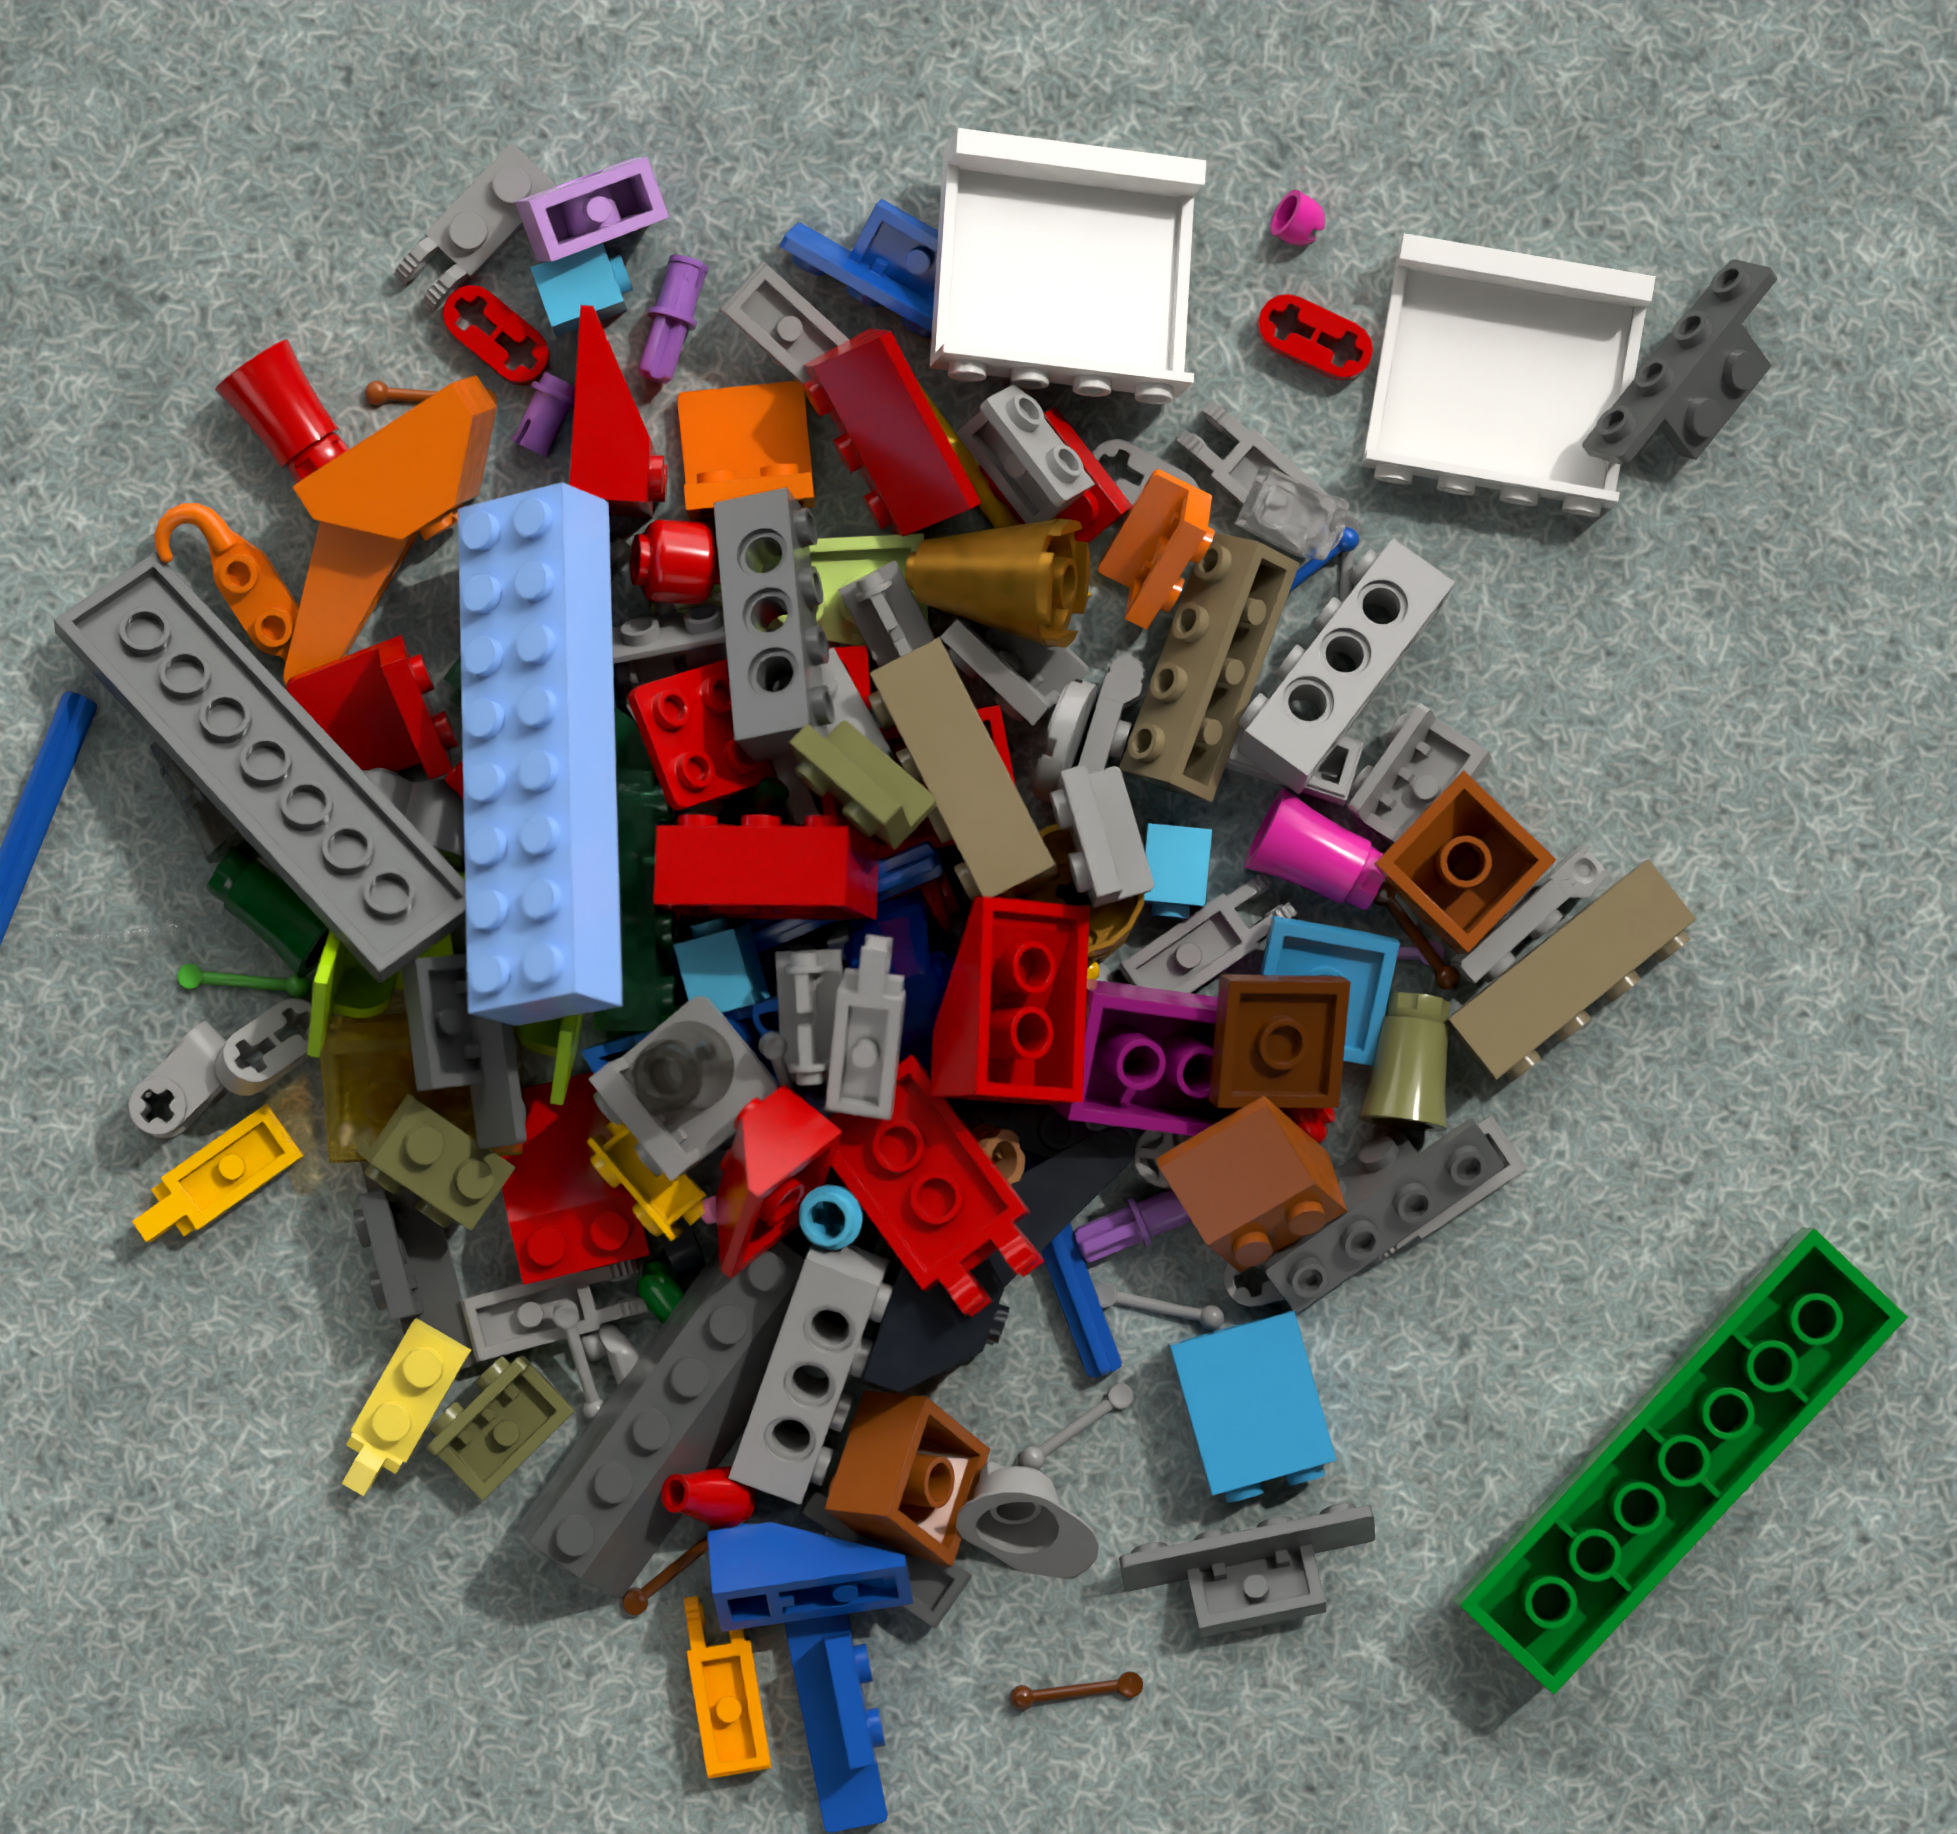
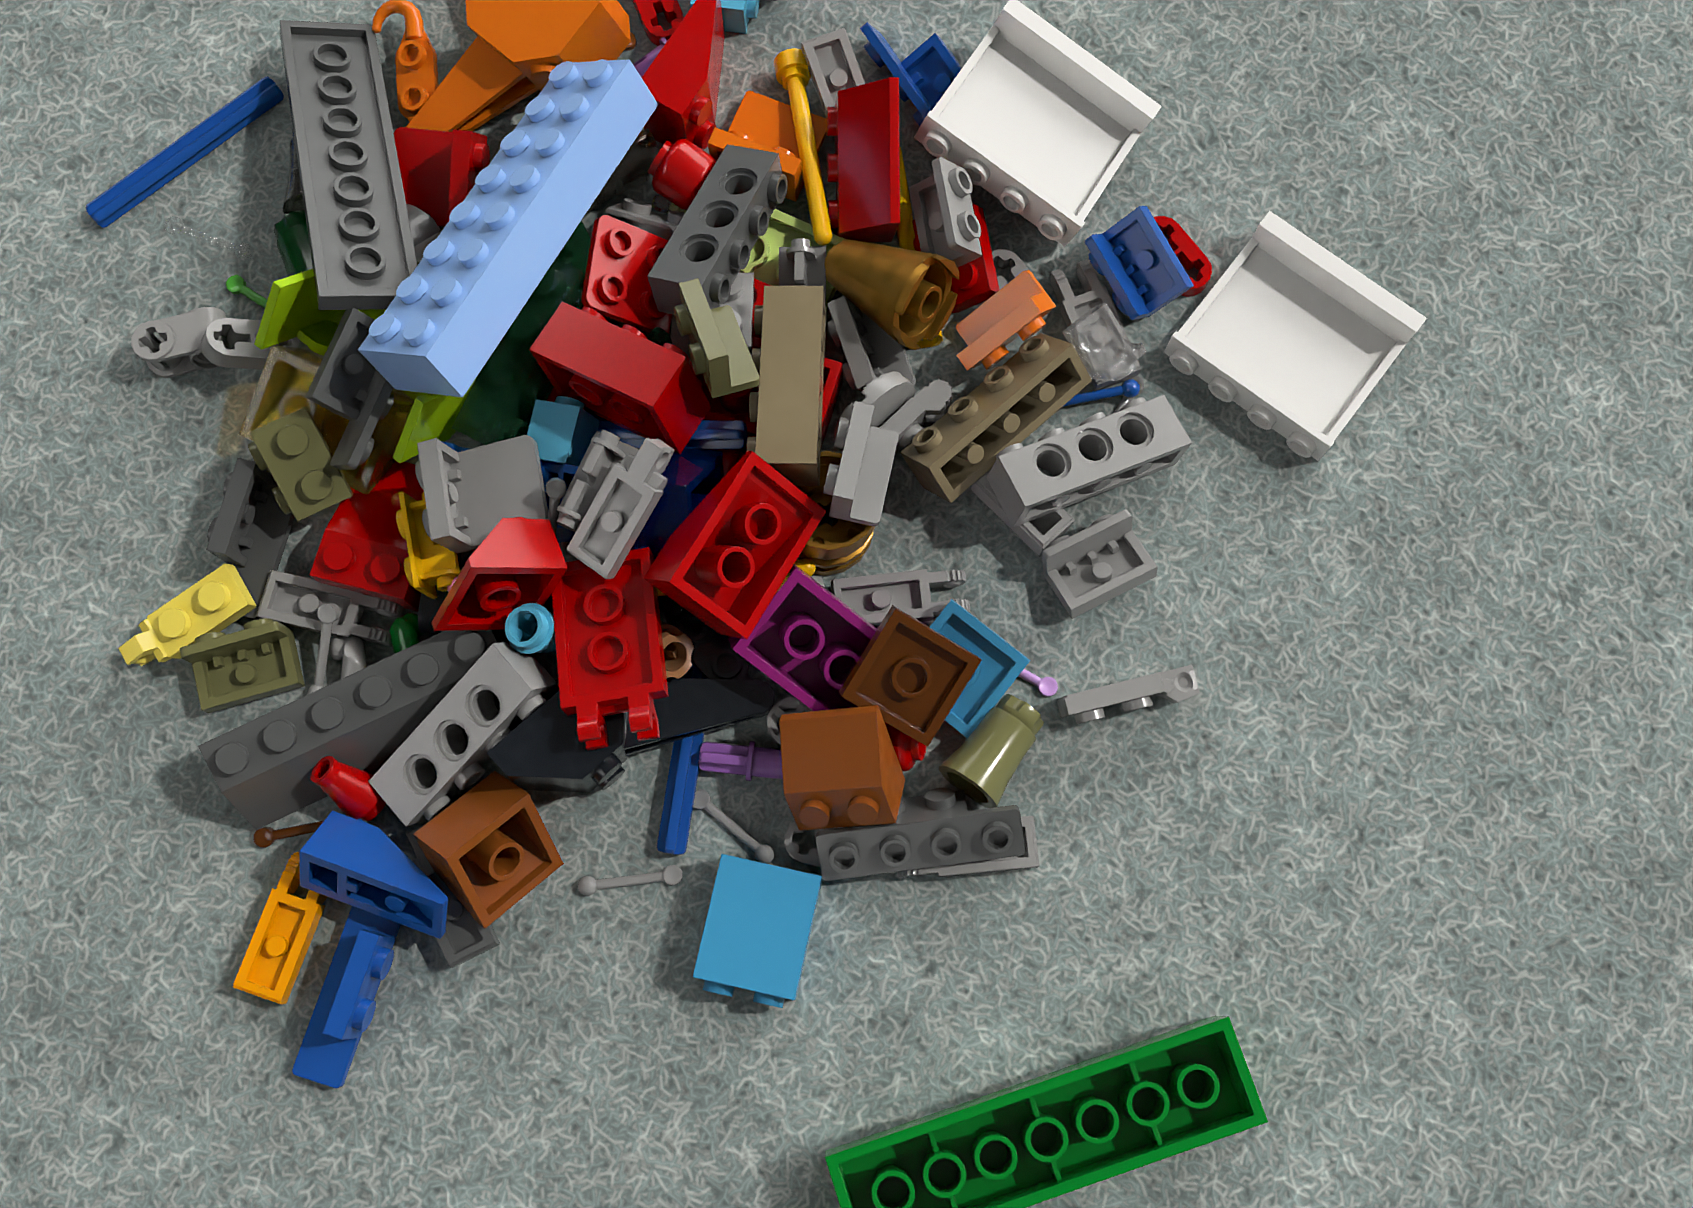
camera: 35 degrees right, 10 degrees down
yellow hinge [132,1104,305,1243] -> none
clear smoke plant [631,1021,734,1112] -> none
medium lavender axle [638,255,709,384] -> none
light grey piece [956,1461,1099,1578] -> none
reddish brown hinge [1009,1671,1143,1711] -> none
dark grey bracket [1119,1503,1375,1638] -> none
medium azure brick [1144,823,1212,920] -> none
dark pink plant [1244,788,1385,911] -> none
dark pink hinge [1270,190,1325,246] -> none
reddish brown hinge [1373,879,1460,990] -> none
dark orange slope [1374,771,1557,954] -> none
dark tan brick [1446,859,1697,1082] -> none
dark grey bracket [1582,259,1777,465] -> none
none -> yellow piece [774,48,832,246]
none -> blue bracket [1085,206,1194,320]

